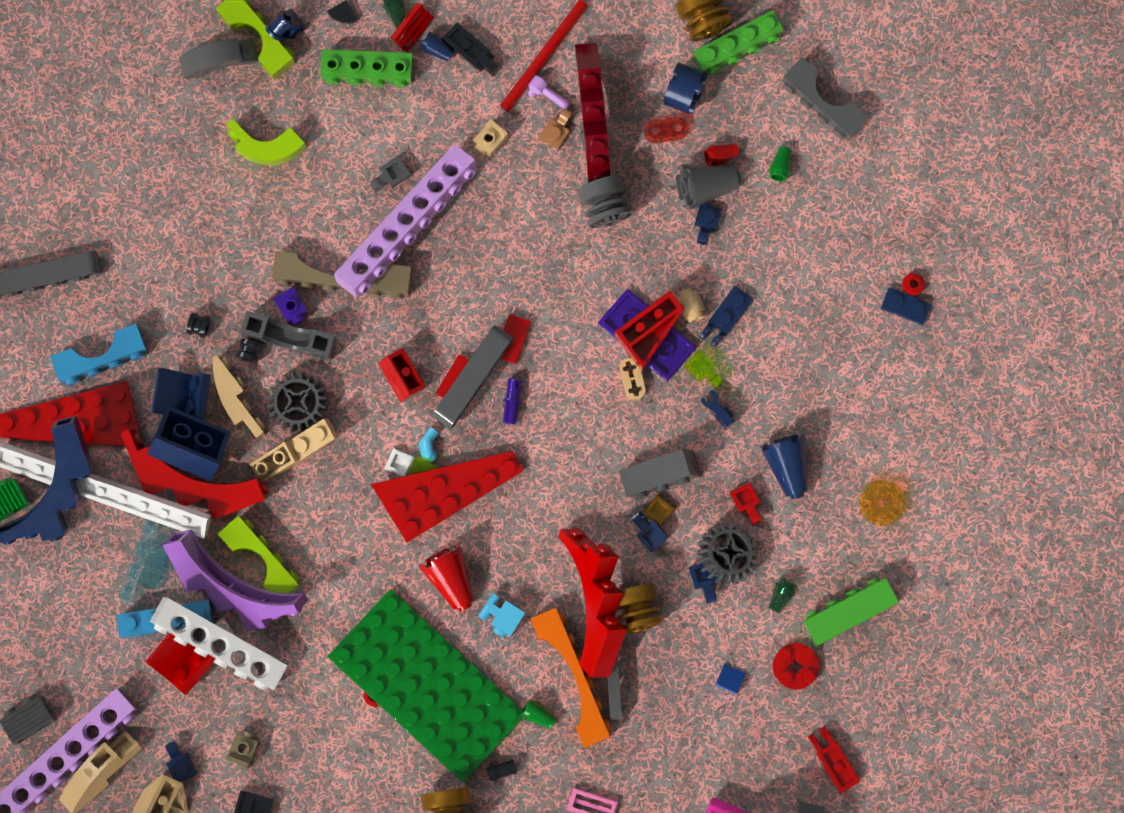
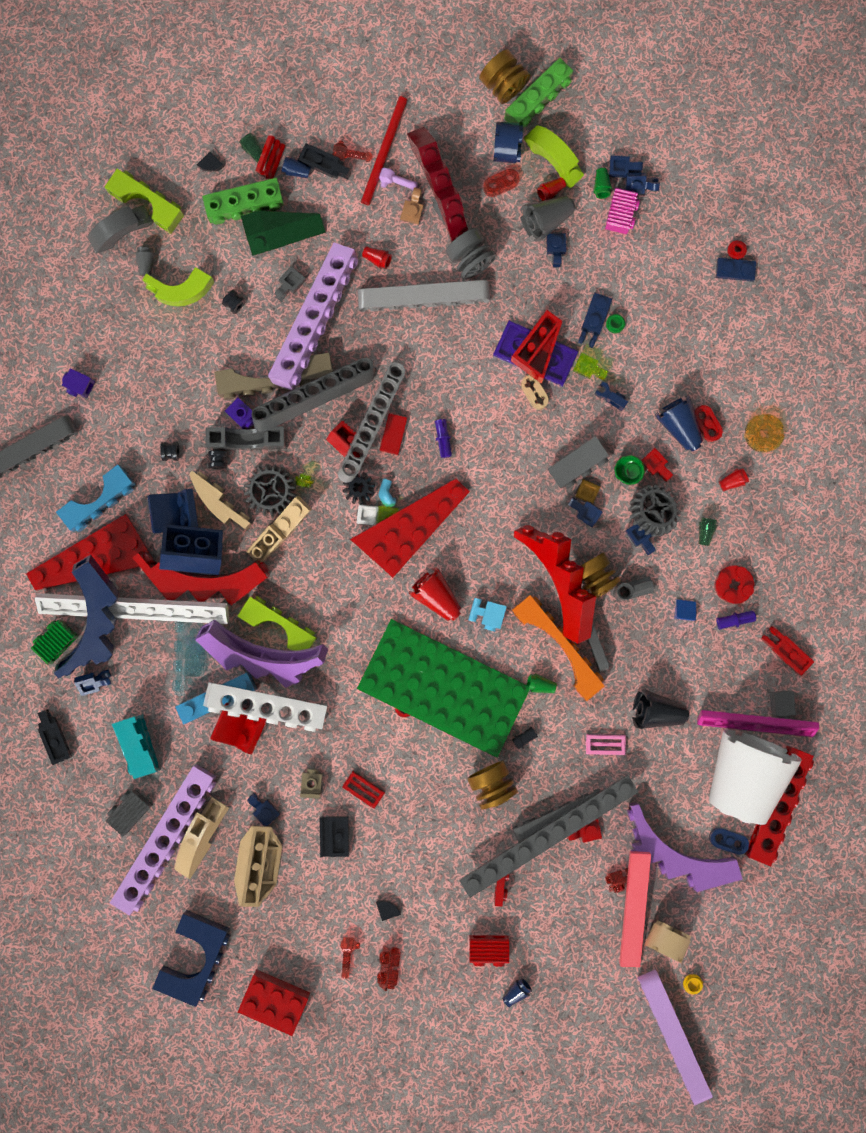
camera: 20 degrees left, 5 degrees up
dark blue piece [266,9,306,41] -> none
dark grey beam [432,325,514,429] -> none
tan brick [473,119,508,158] -> none
red tile [500,314,531,365] -> none
tan brick [677,288,706,323] -> none
dark grey arch [782,57,869,141] -> none
bright green brick [802,577,899,647] -> none
none -> dark purple brick [62,368,95,398]
none -> dark blue plate [74,670,111,696]
none -> teal wedge [112,714,160,779]
none -> dark grey cone [135,247,155,276]
none -> black wheel [222,289,246,314]
none -> dark green wedge [241,210,326,256]
none -> dark grey beam [251,358,374,432]
none -> clear neon green plate [295,473,314,488]
none -> clear red piece [332,141,373,162]
none -> light grey beam [338,362,405,483]
none -> black gear [342,472,375,505]
none -> red tile [342,771,385,809]
none -> light grey beam [357,280,490,312]
none -> red cone [362,246,392,269]
none -> lime arch [524,125,584,188]
none -> dark pink brick [605,188,640,234]
none -> green plate [606,314,625,334]
none -> dark blue plate [609,155,643,178]
none -> dark grey piece [613,576,654,602]
none -> green hair [614,455,646,485]
none -> dark blue plate [625,173,660,194]
none -> black cone [632,689,690,729]
none -> red plate [694,405,723,442]
none -> dark purple axle [716,611,756,630]
none -> red cone [718,468,749,492]

